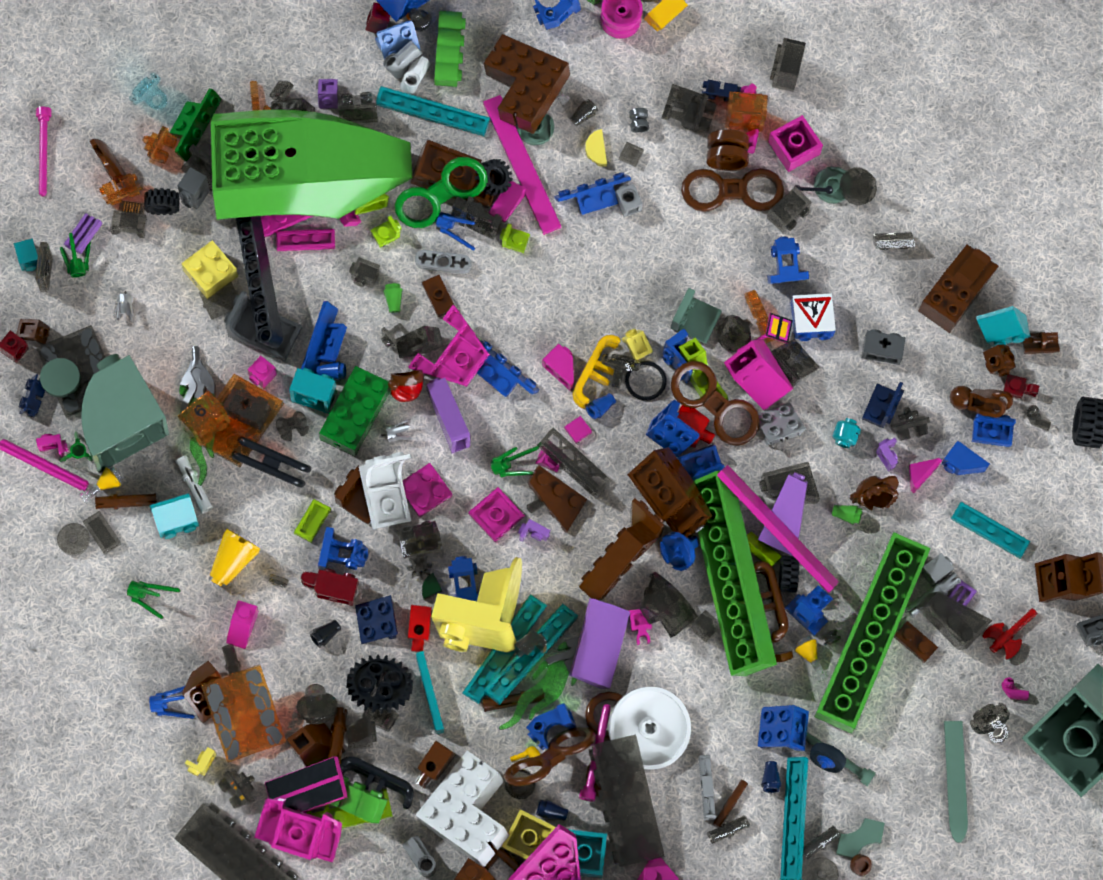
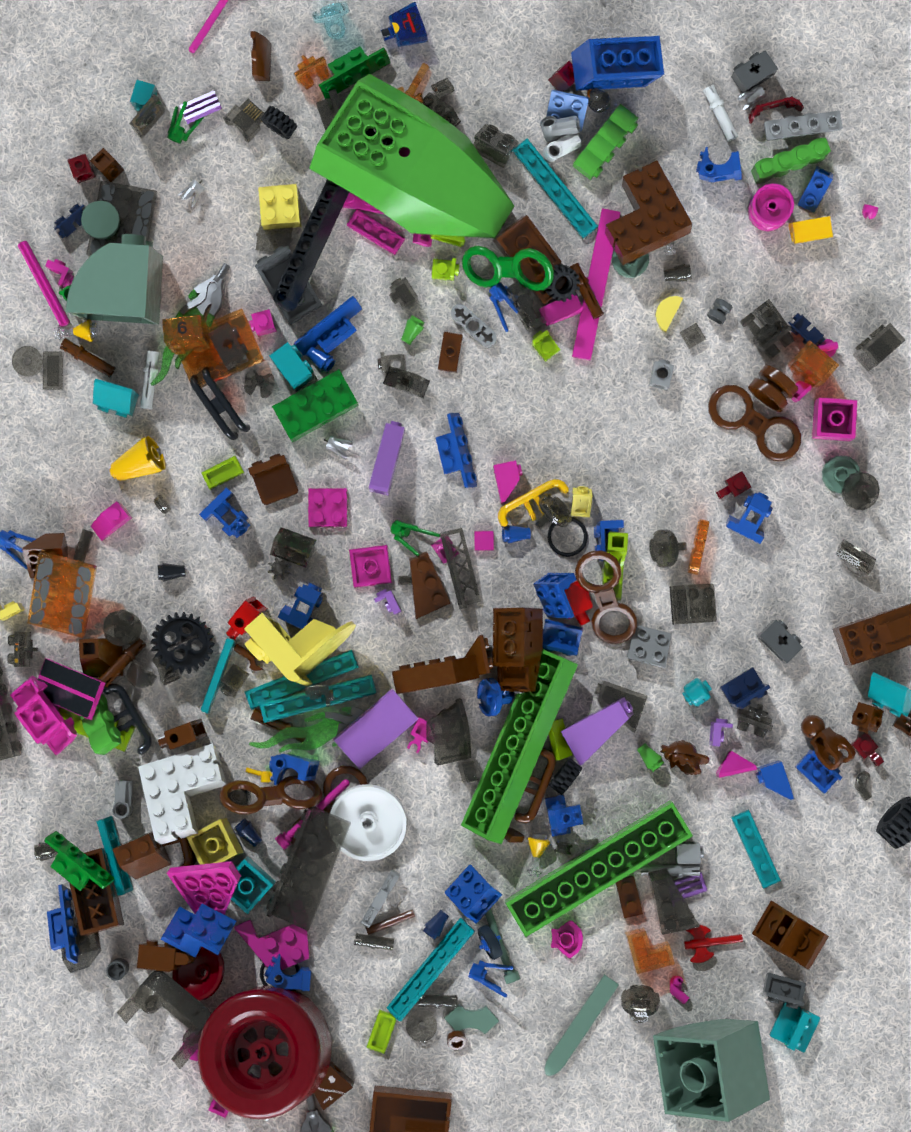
camera: 40 degrees right, 15 degrees up
clear orange hinge [99,173,143,205] -> none
green plant [127,580,180,619] -> none
dark grey brick [177,167,210,209] -> none
dark red hinge [301,568,359,606] -> none
medium lavender bracket [318,79,338,109] -> none
dark blue hinge [355,595,398,644] -> none
white bracket [359,452,411,529] -> none
piece [388,370,424,402] -> none
dark pink wing [408,305,490,387] -> none
dark green tile [422,573,442,600] -> none
blue bracket [554,172,631,215] -> none
sand green bracket [671,288,722,344] -> none
dark pink tile [717,465,839,592] -> none
dark pink slope [724,339,794,410] -> none
piece [737,313,793,352] -> none
clear smoke brick [767,187,812,233] -> none
piece [791,293,836,341] -> none
black hinge [793,185,833,194] -> none
none -> clear smoke bracket [219,664,249,698]
none -> reddish brown bar [234,644,264,671]
none -> clear blue torso [380,2,428,47]
none -> blue plant [468,960,514,998]
none -> dark pink animal [551,921,583,958]
none -> reddish brown pin [570,263,604,320]
none -> clear orange brick [625,928,675,974]
none -> dark red plate [716,471,751,499]

